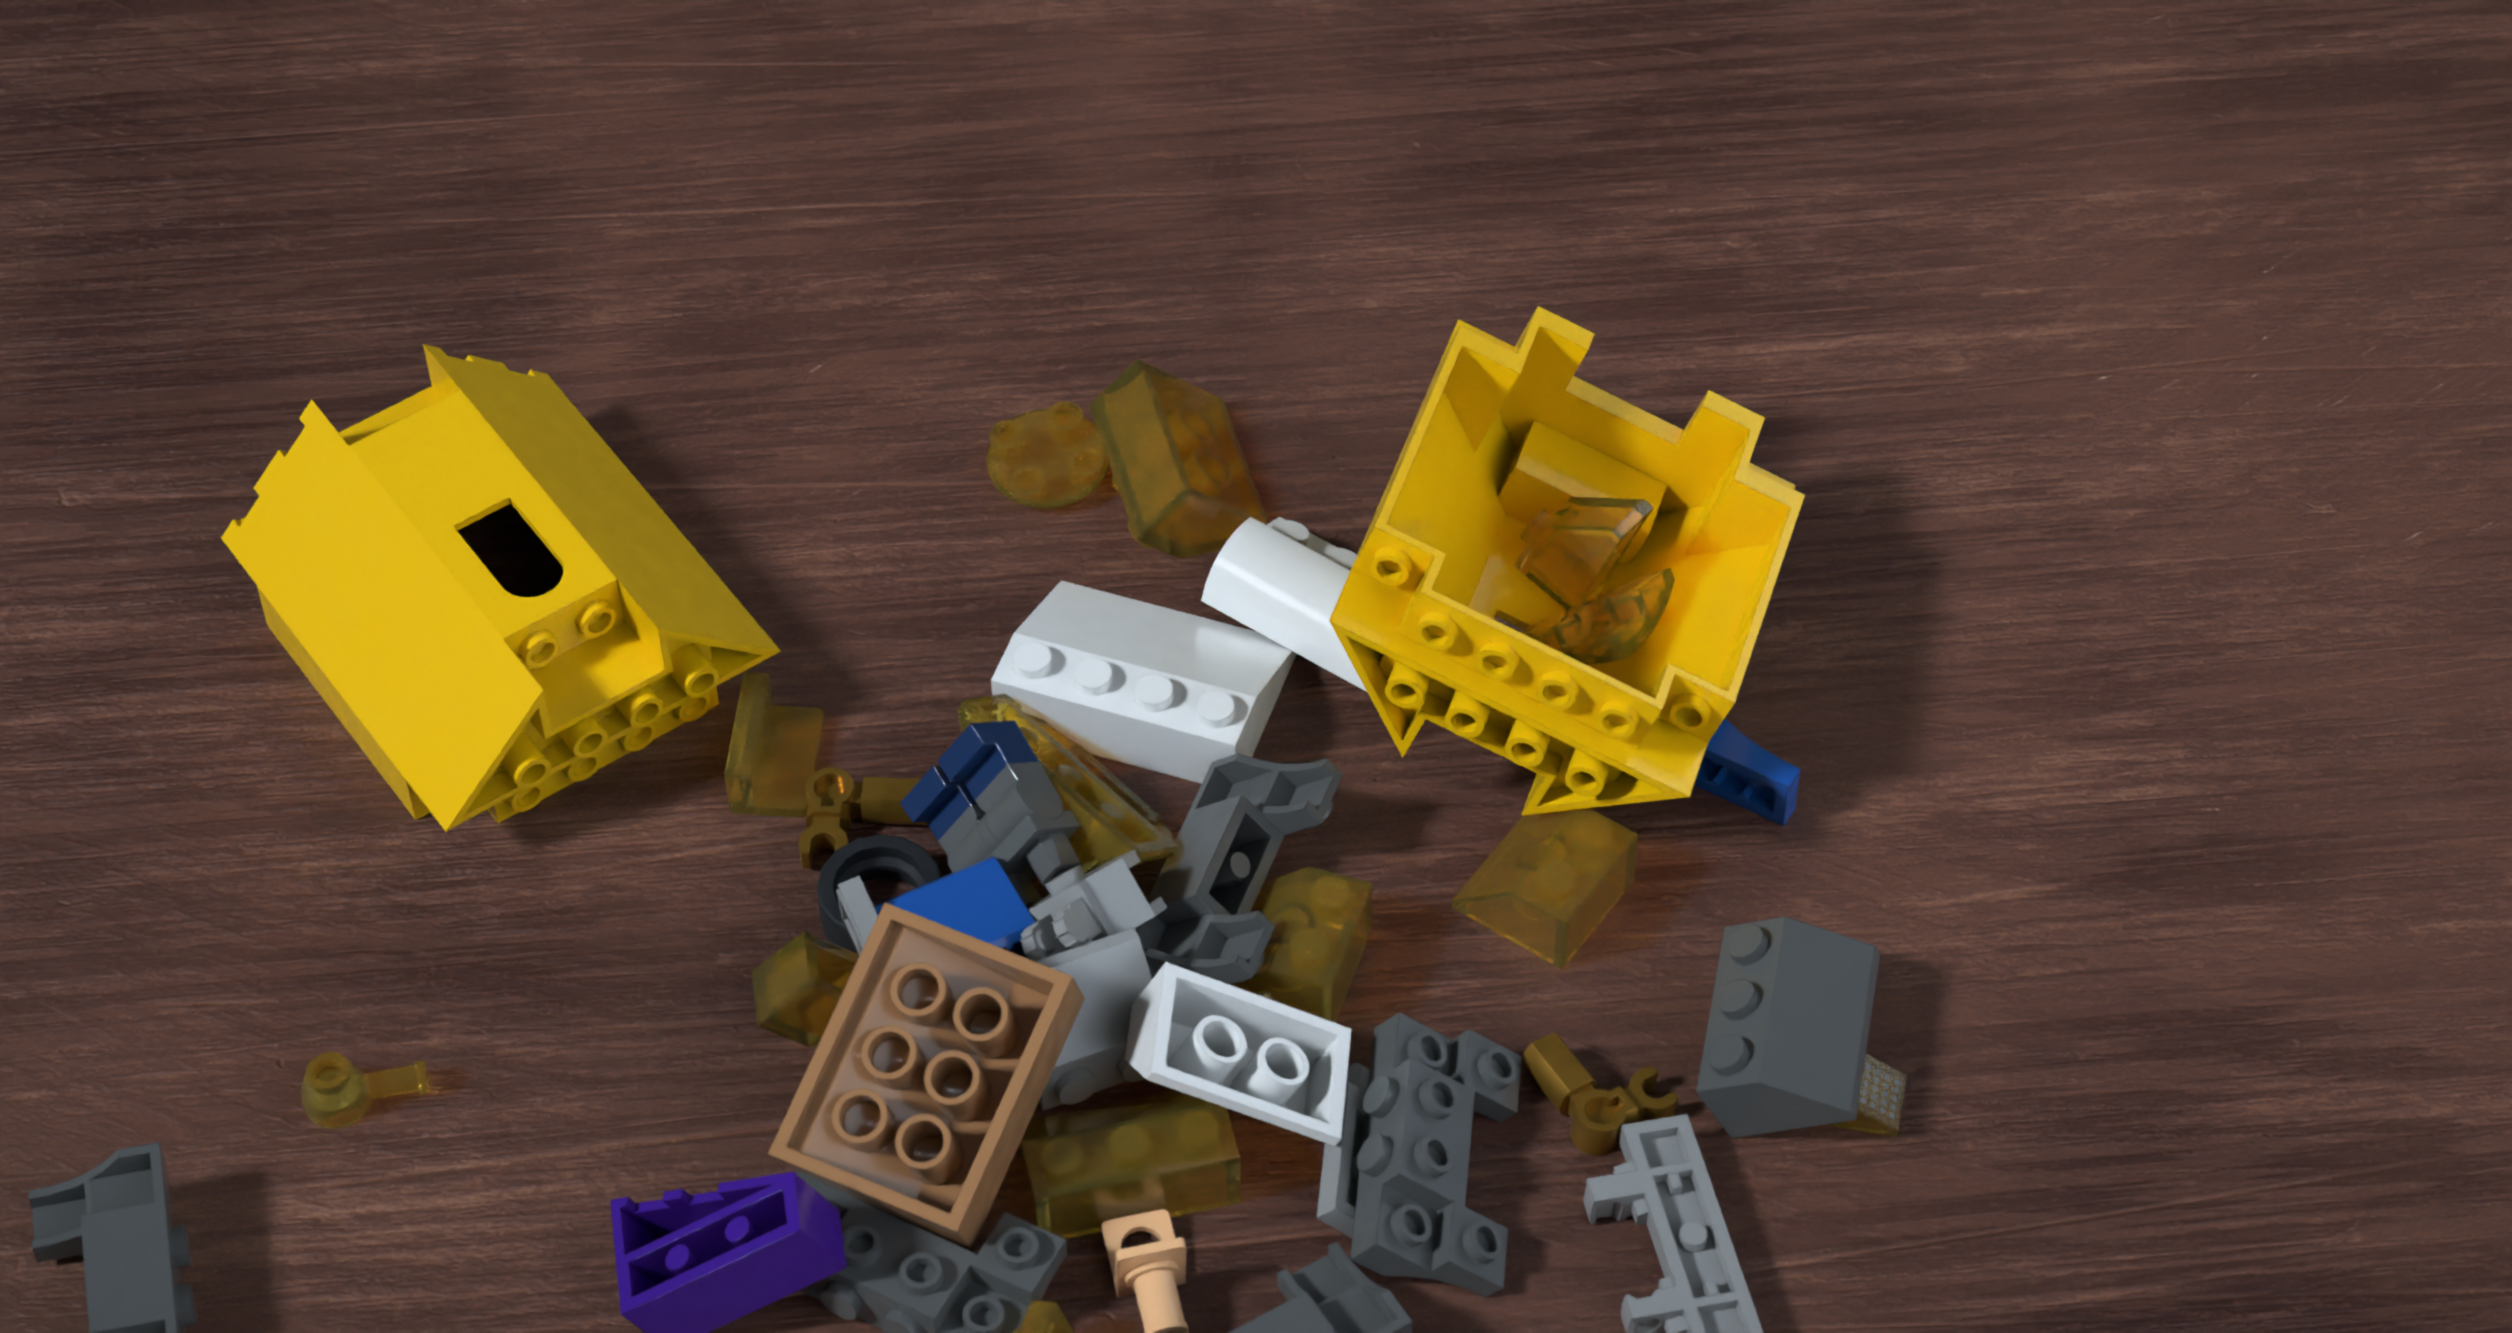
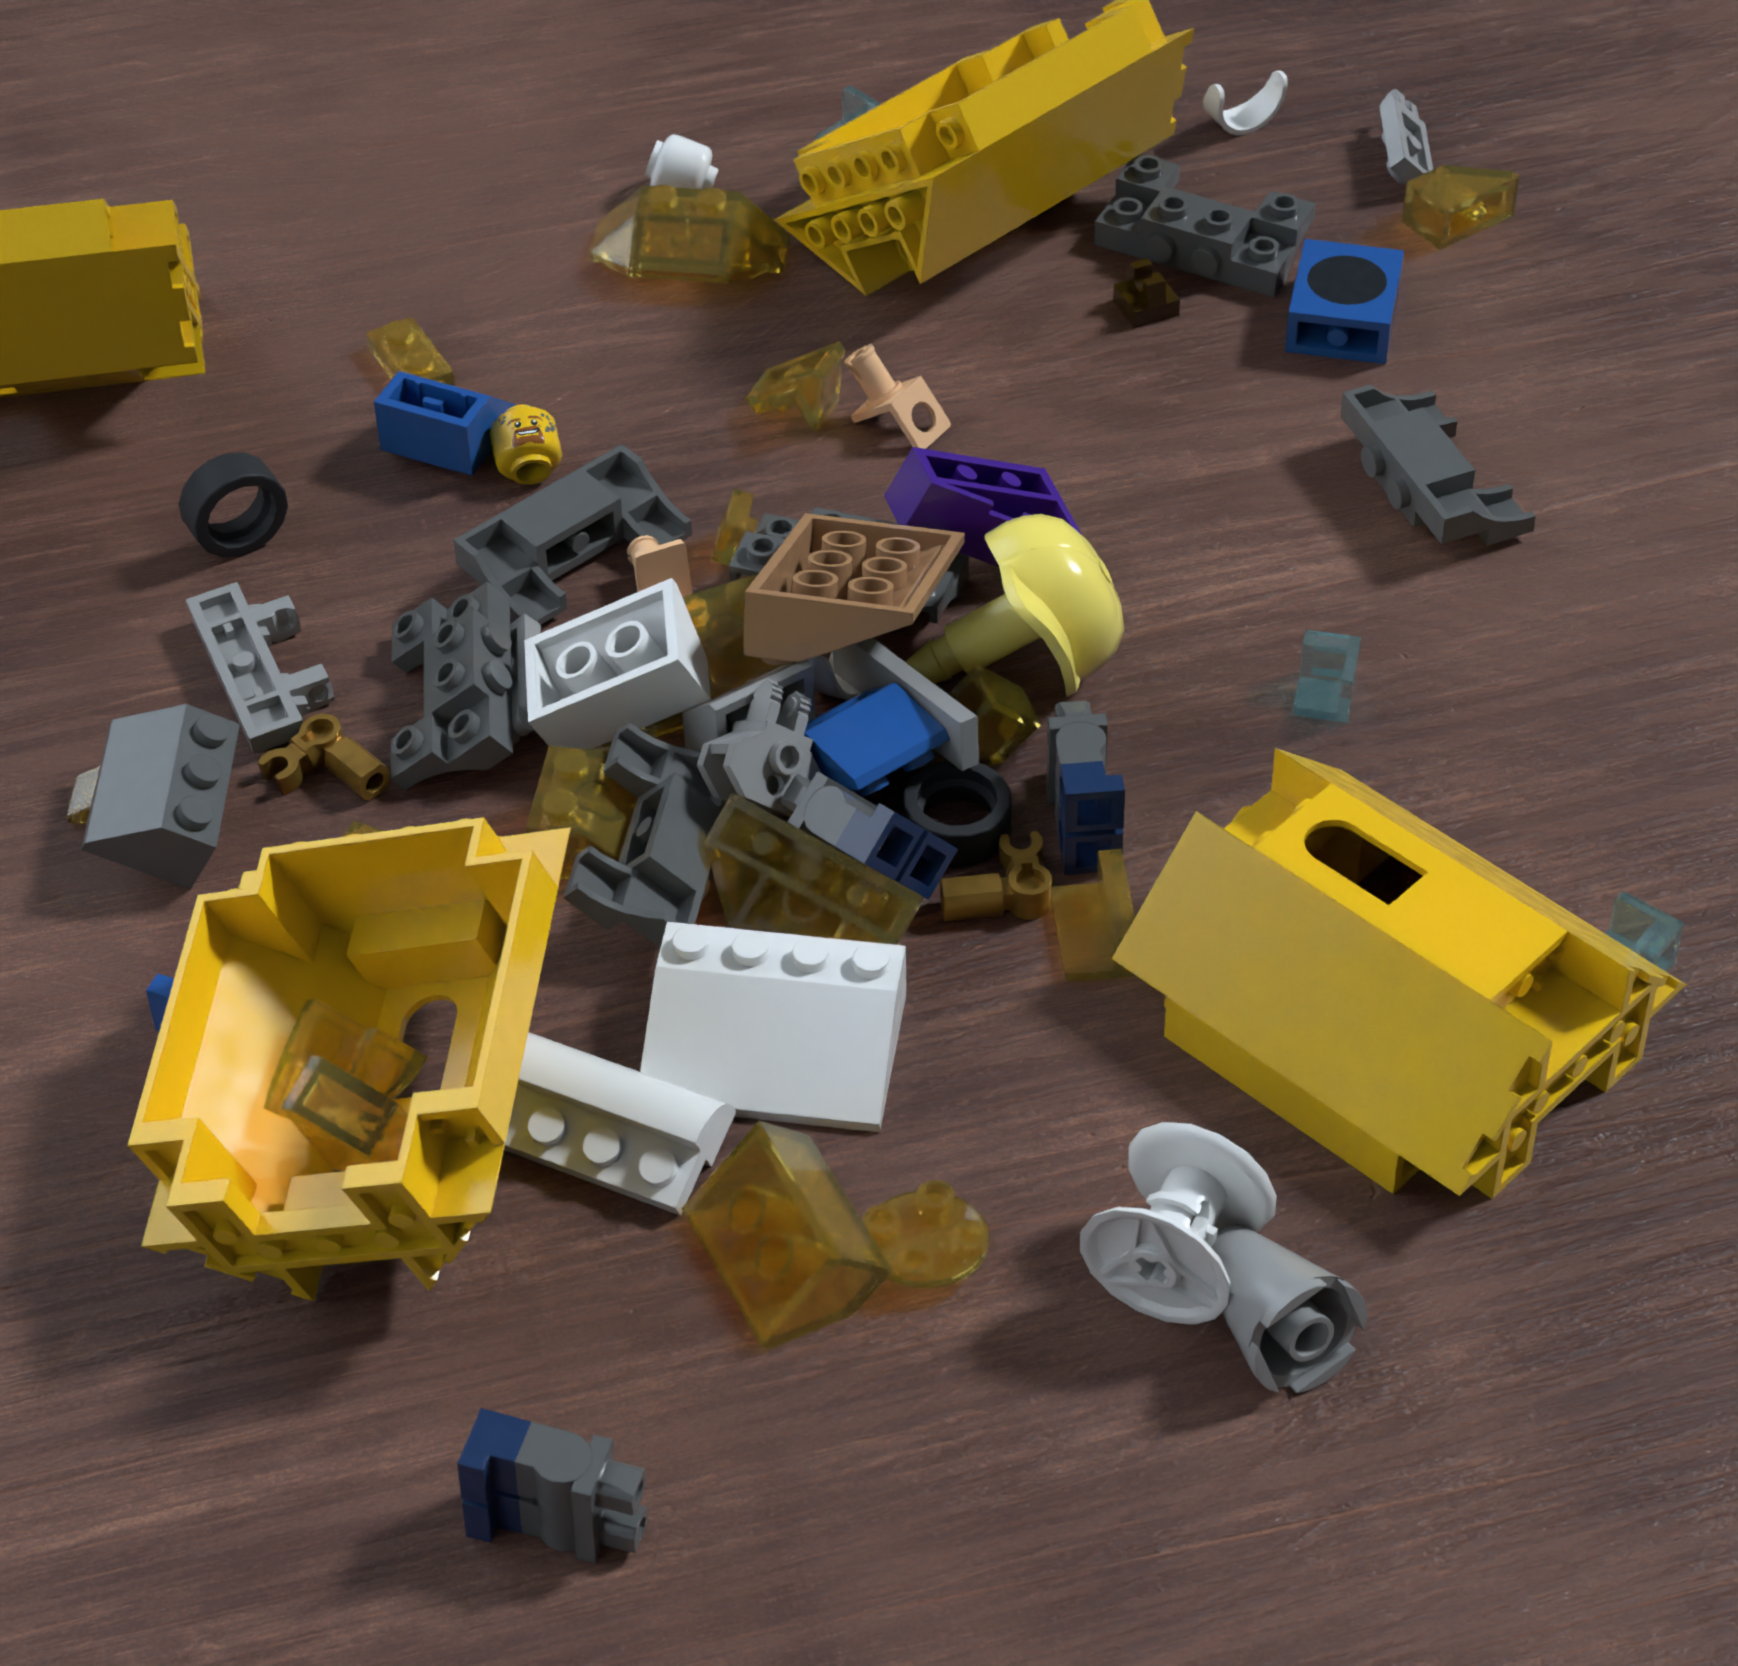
camera: 170 degrees right, 5 degrees down
clear yellow bar [301,1052,431,1128] -> none
none -> dark grey hips [457,1408,648,1564]
none -> light yellow piece [905,514,1124,697]
none -> dark blue hips [1046,701,1125,875]
none -> white piece [1080,1122,1277,1325]
none -> light grey cone [1211,1224,1367,1393]
none -> clear light blue panel [1293,629,1361,723]
none -> clear light blue panel [1605,892,1684,972]

